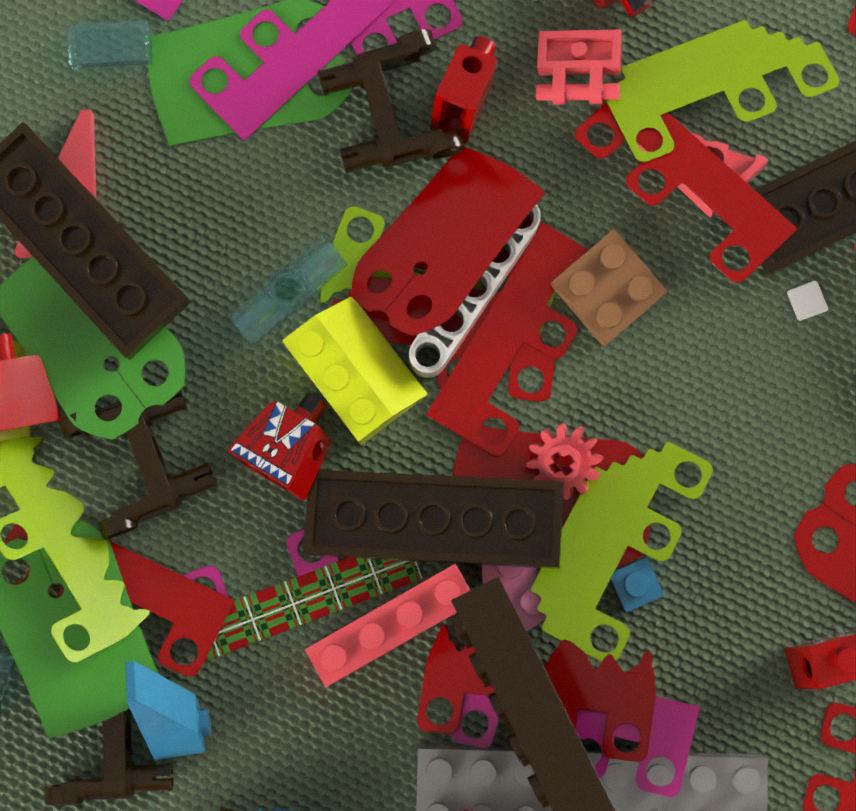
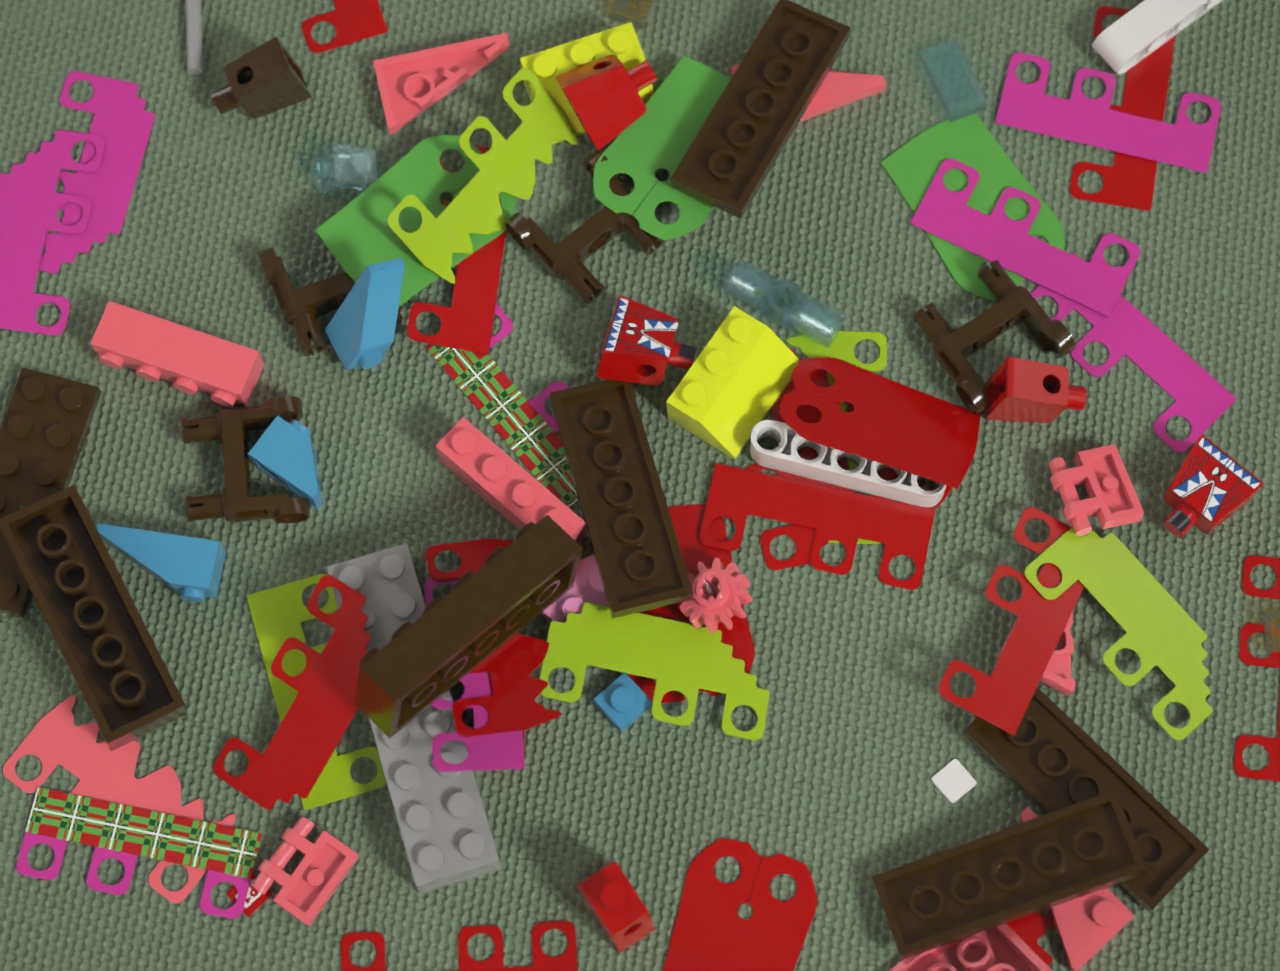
camera: 75 degrees right, 10 degrees down
medium nougat plate [550,229,668,347] -> none

